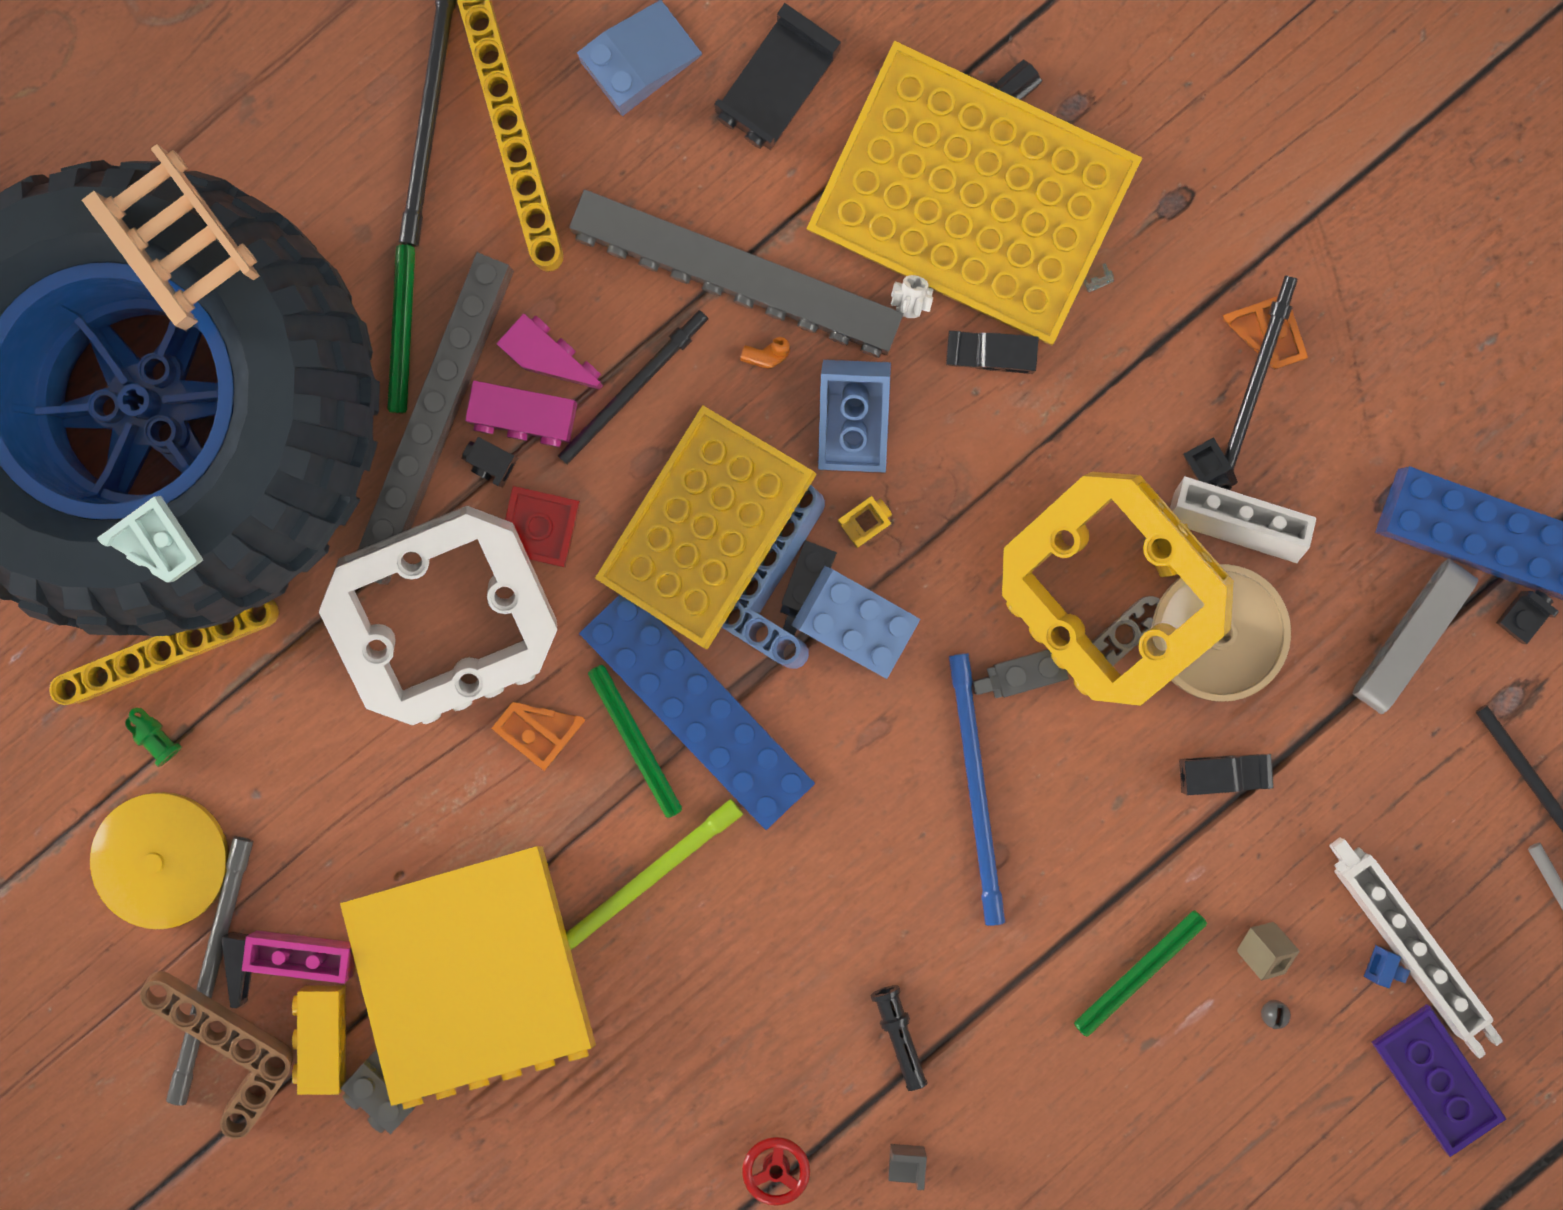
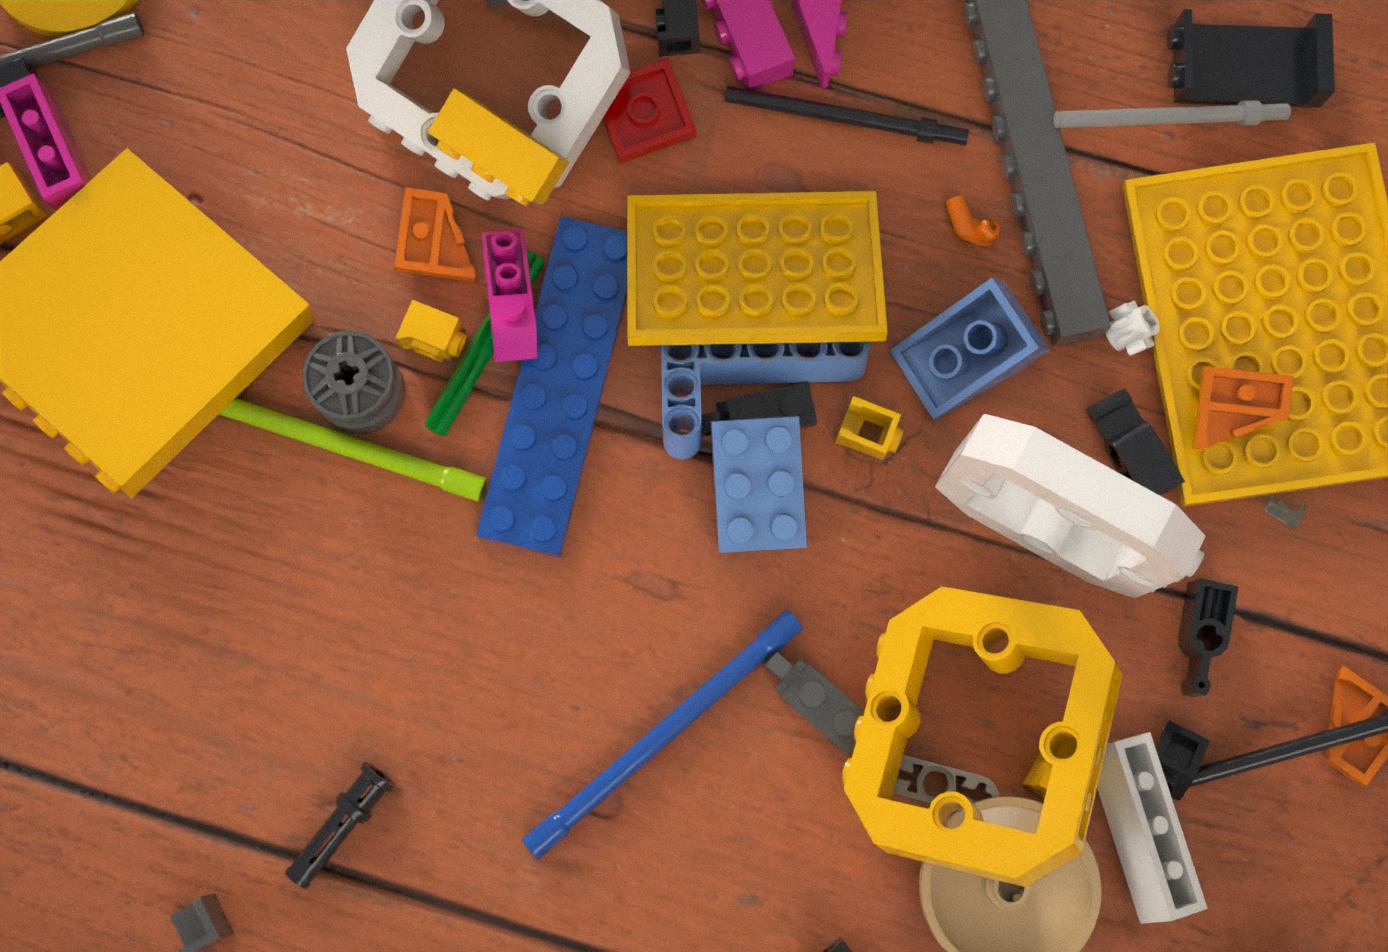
camera: 55 degrees right, 10 degrees down
red piece [742,1137,810,1206] -> none
none -> dark grey wheel [302,330,405,434]
none -> yellow window [395,300,467,363]
none -> yellow brick [428,88,569,206]
none -> dark pink slope [481,229,538,362]
none -> white panel [935,414,1206,598]
none -> light grey bar [1053,100,1291,128]
none -> black piece [1178,578,1239,697]
none -> orange wing [1192,366,1294,449]

